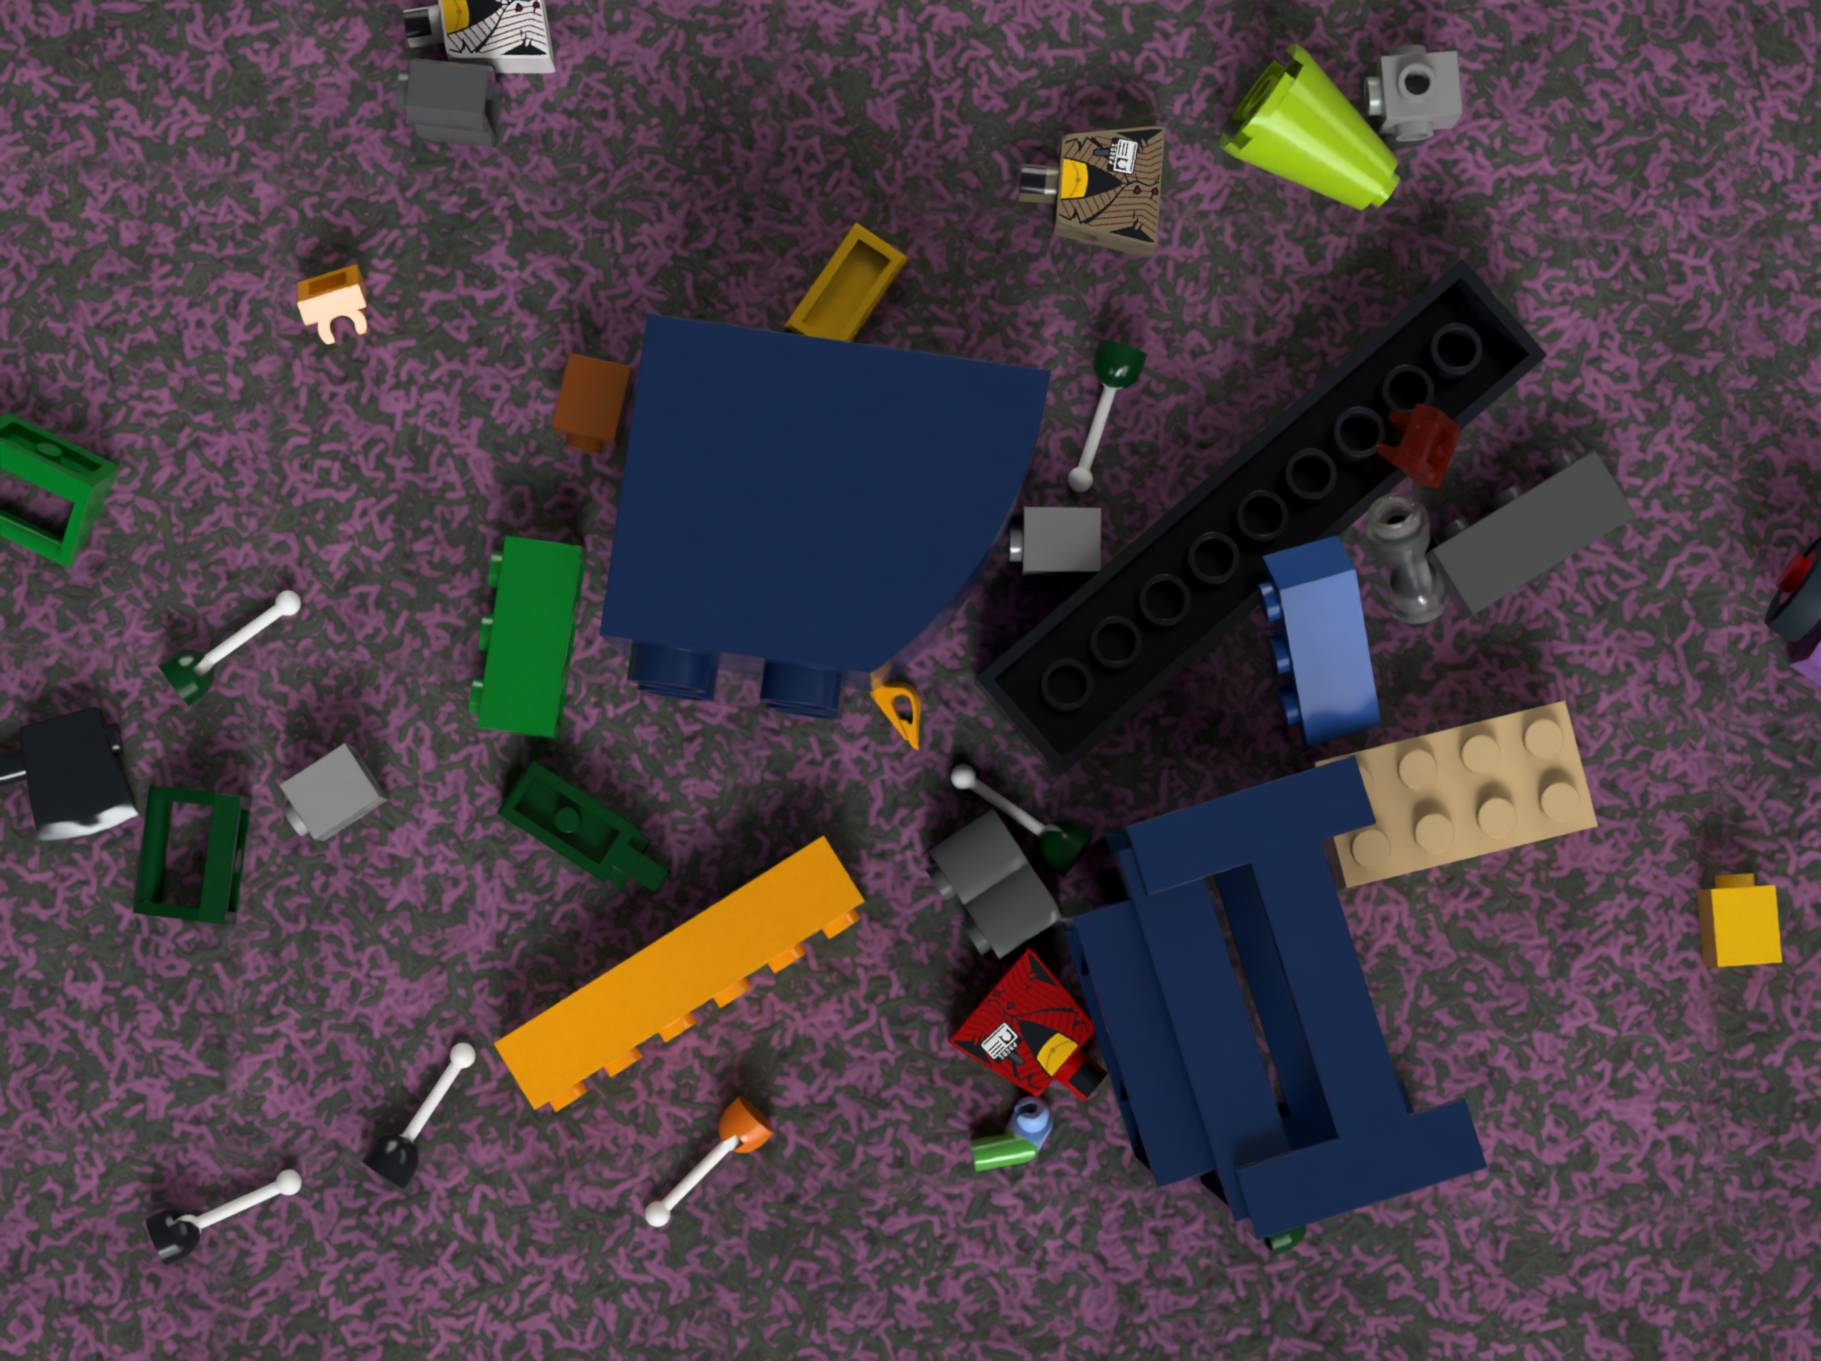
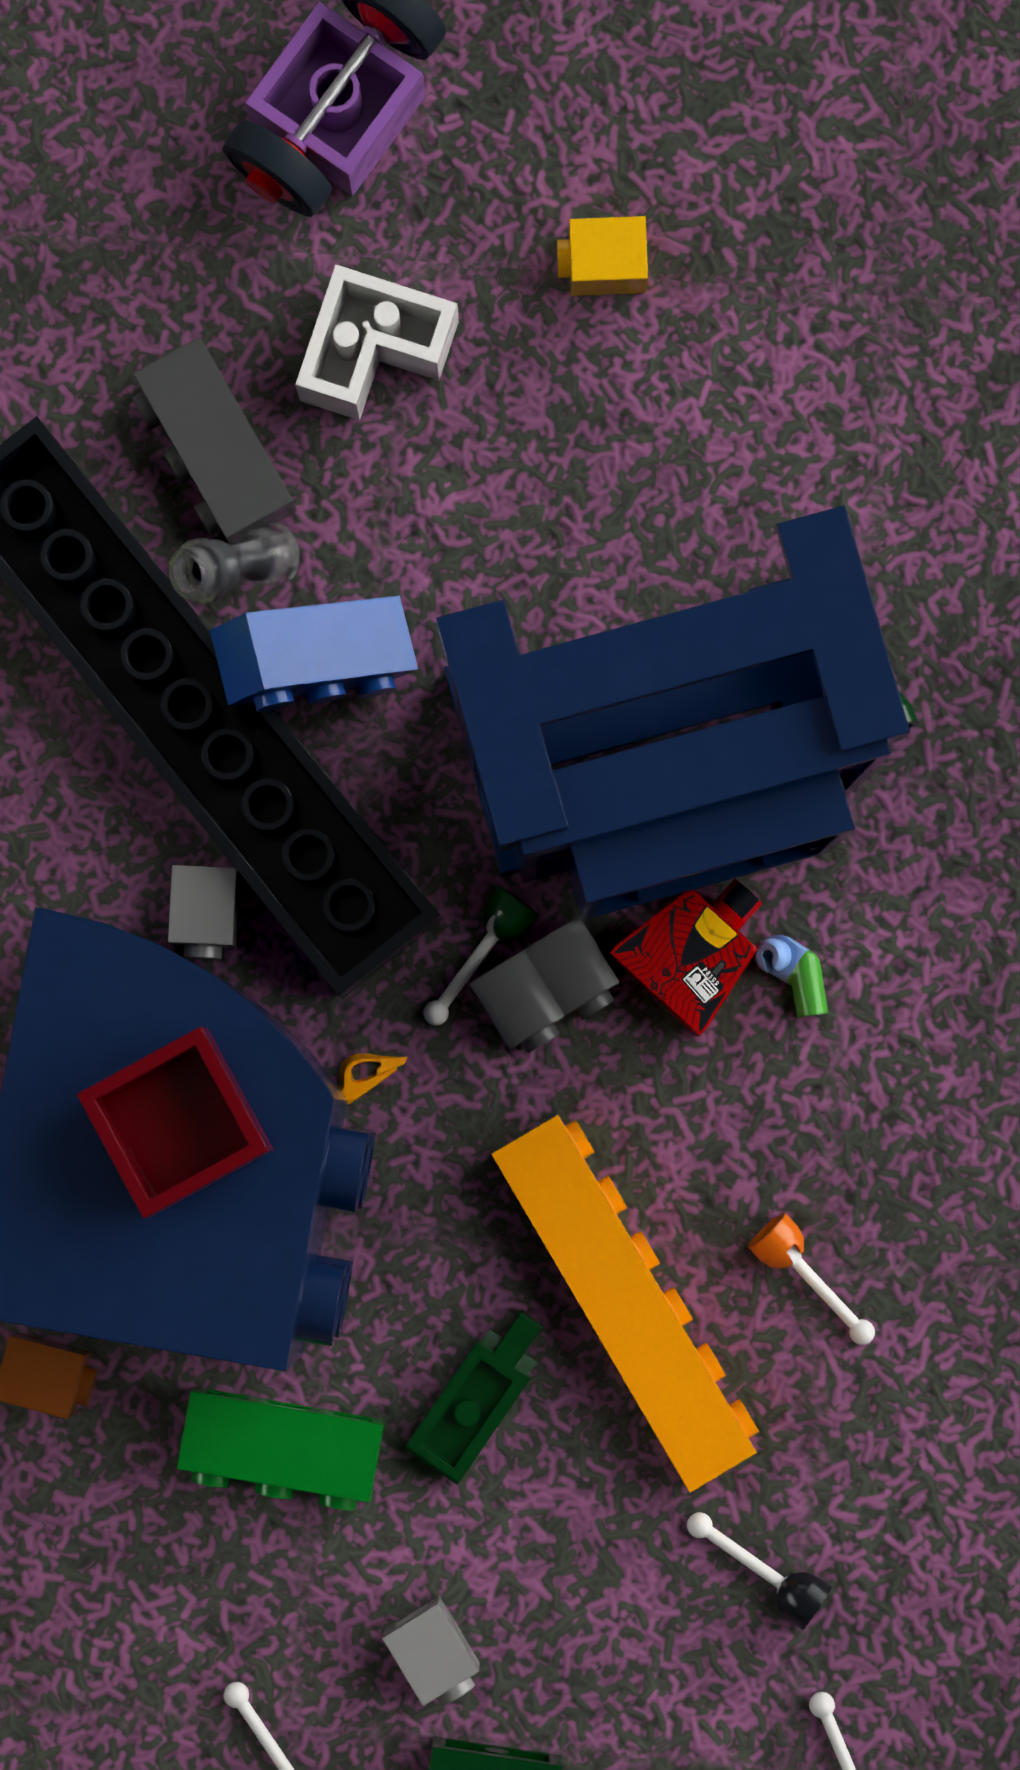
camera: 85 degrees left, 0 degrees up
hinge [1068,339,1148,492] -> none
tan brick [1306,701,1598,889] -> none
clear red tile [1376,403,1462,489] -> none
none -> dark red piece [77,1026,274,1219]
none -> white brick [295,265,459,420]

